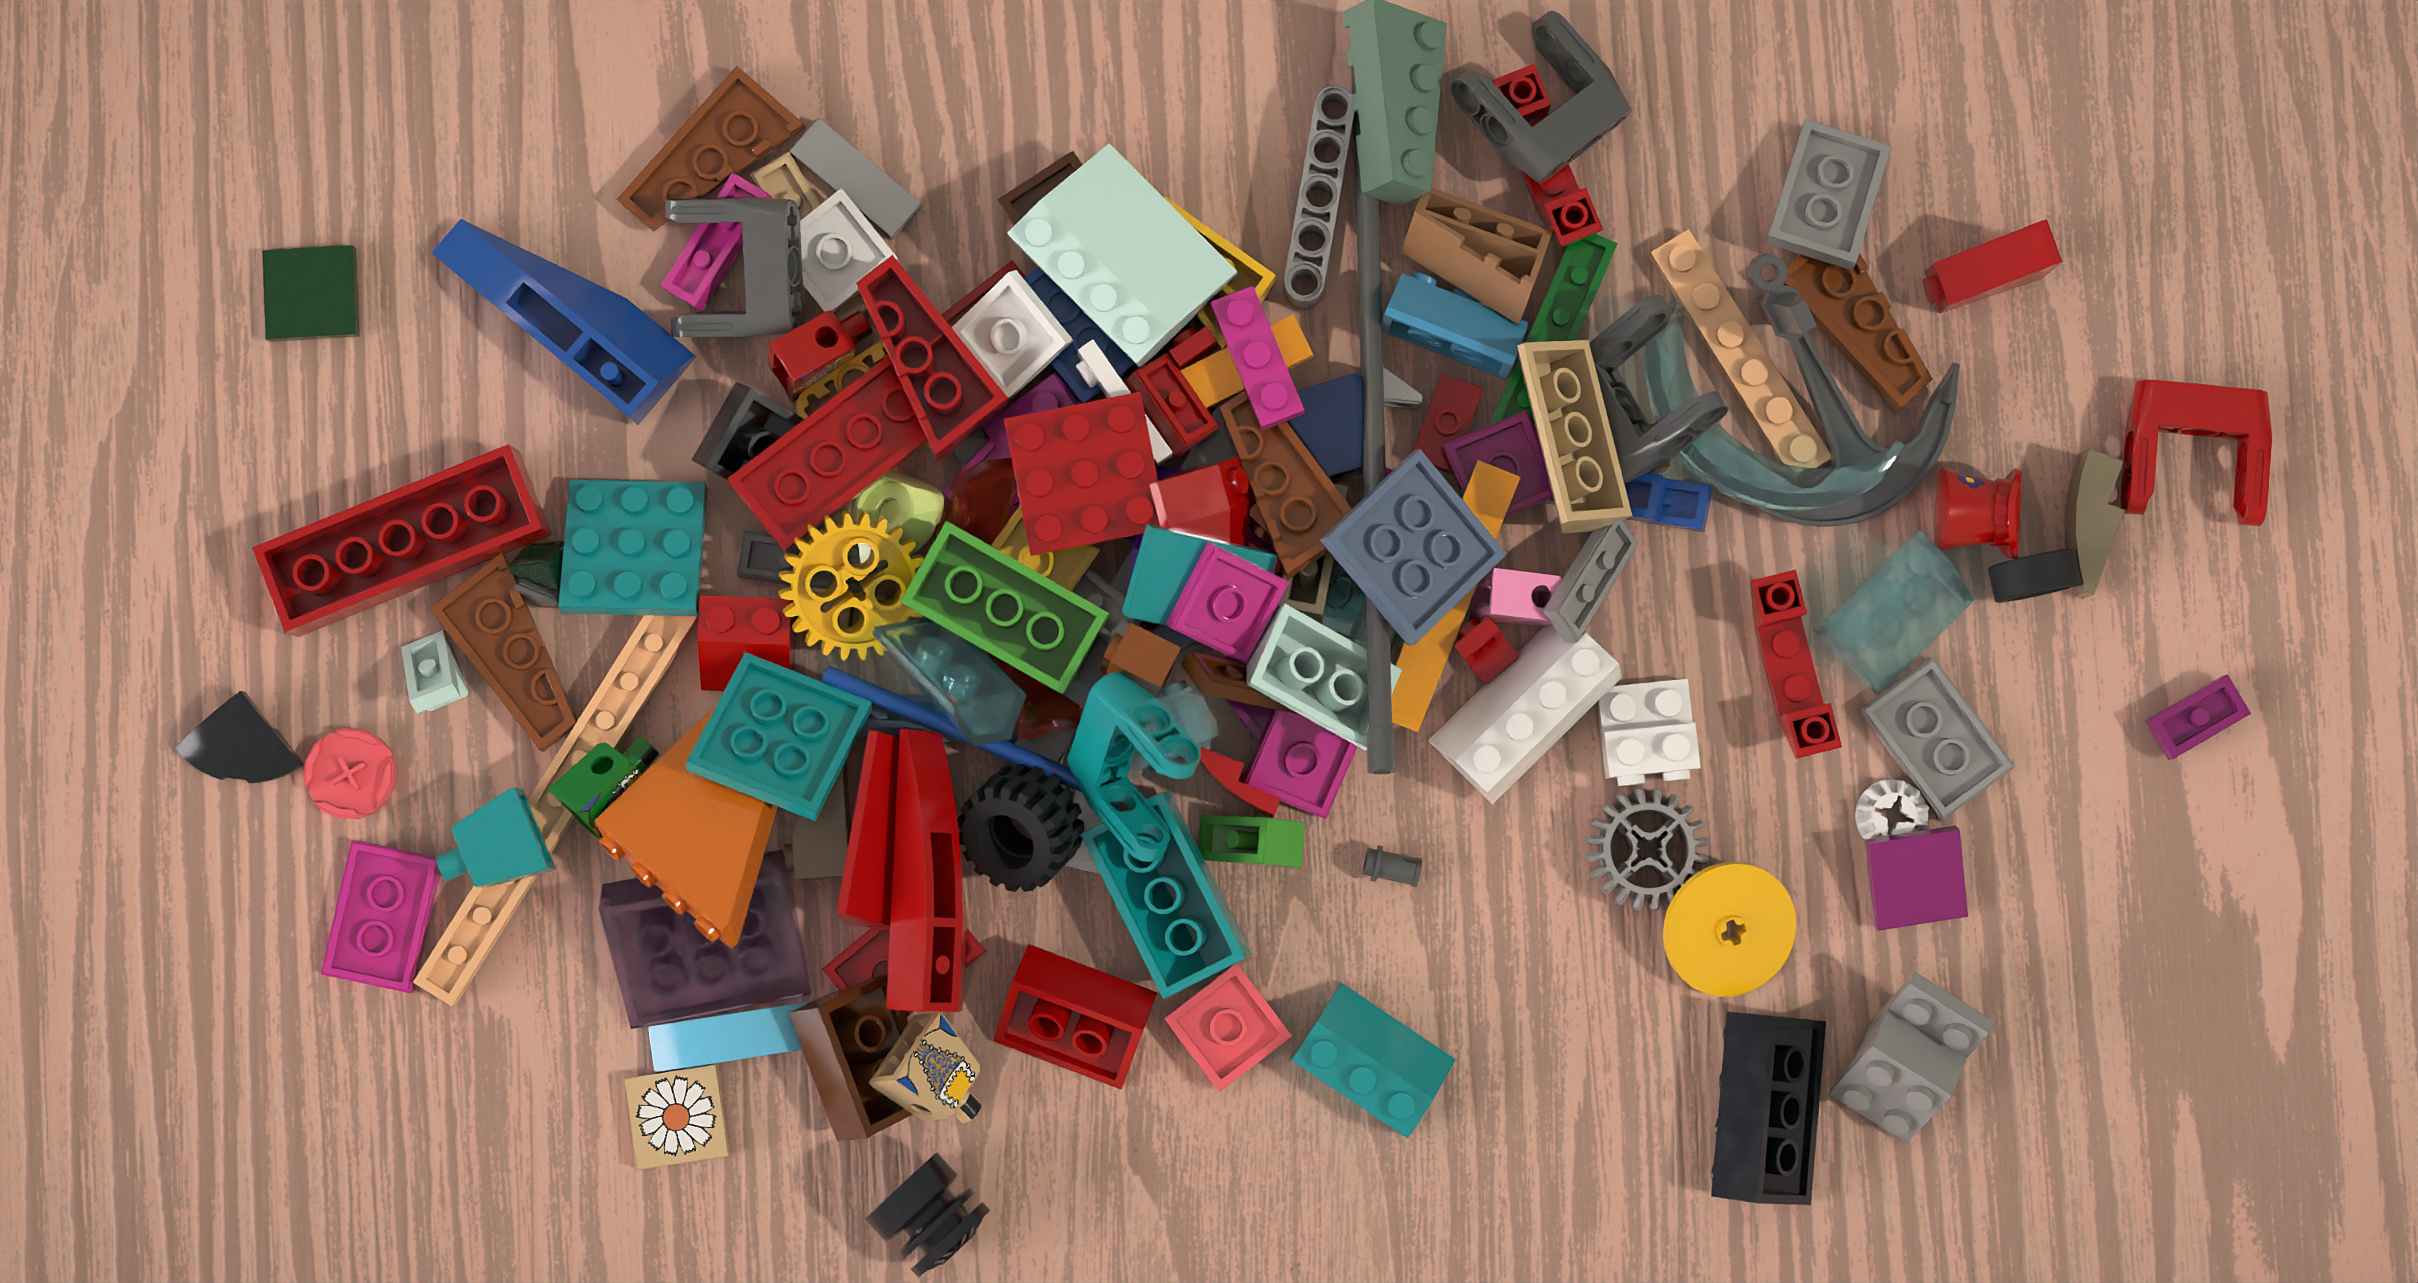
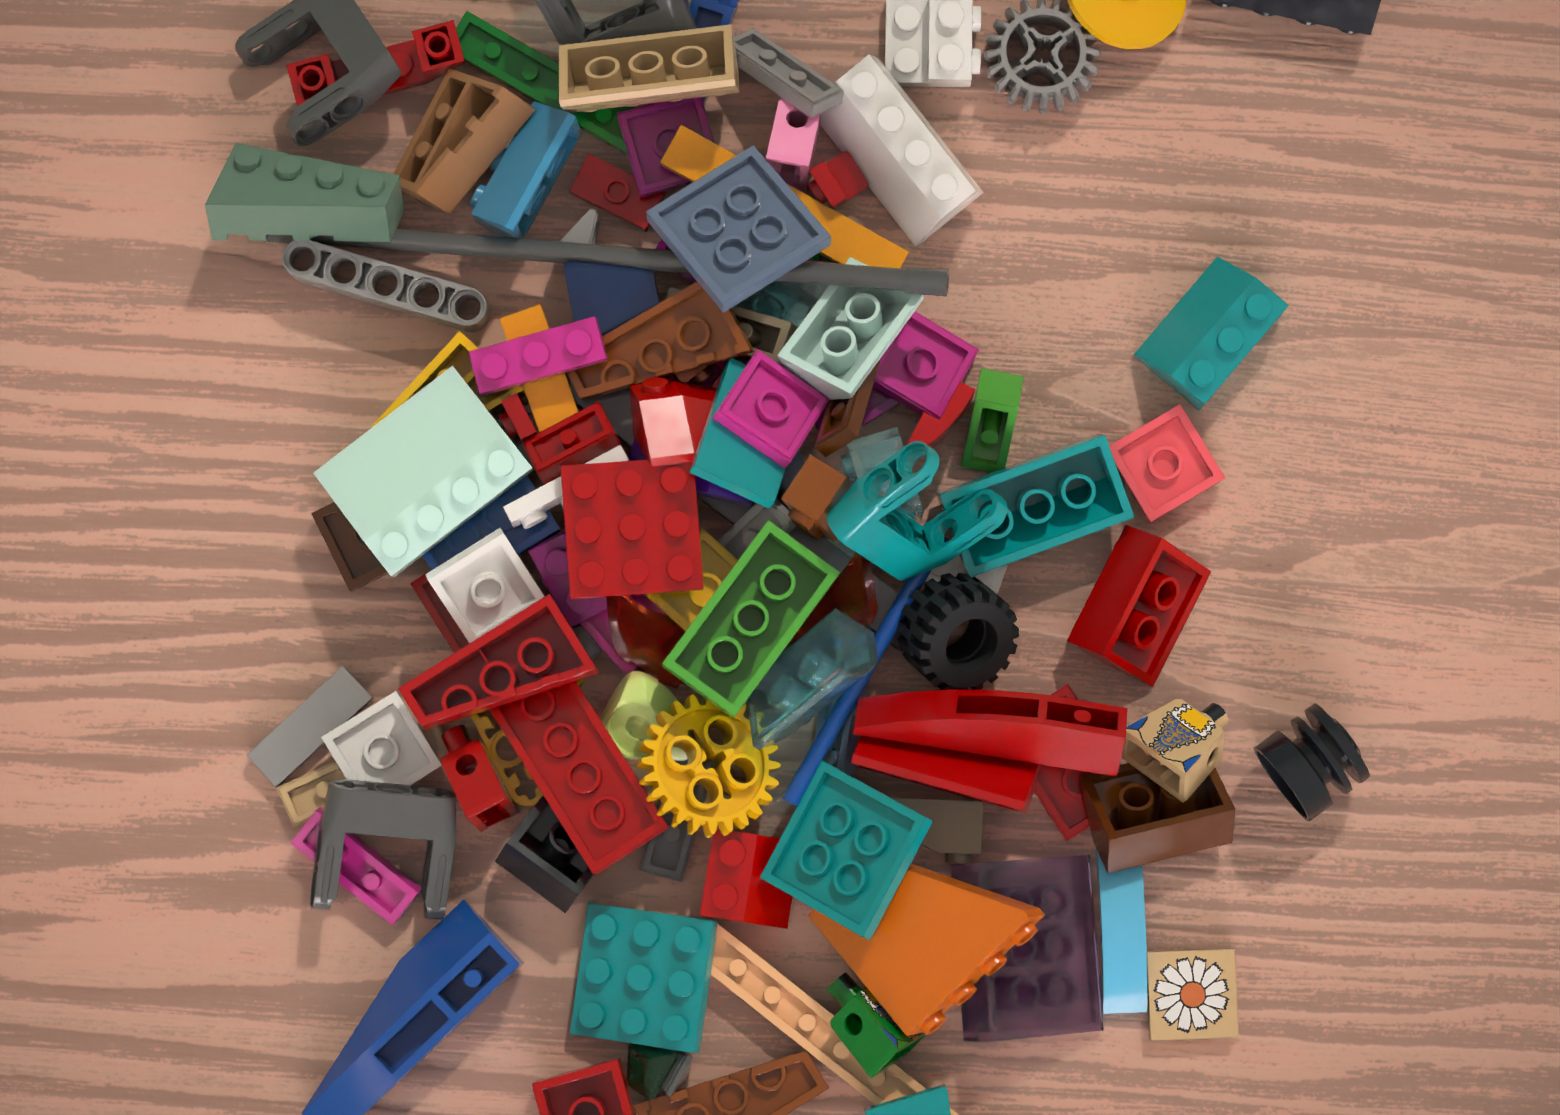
camera: 75 degrees left, 0 degrees up
dark orange wing [617,66,806,232] -> none
dark grey pin [1362,845,1422,887] -> none

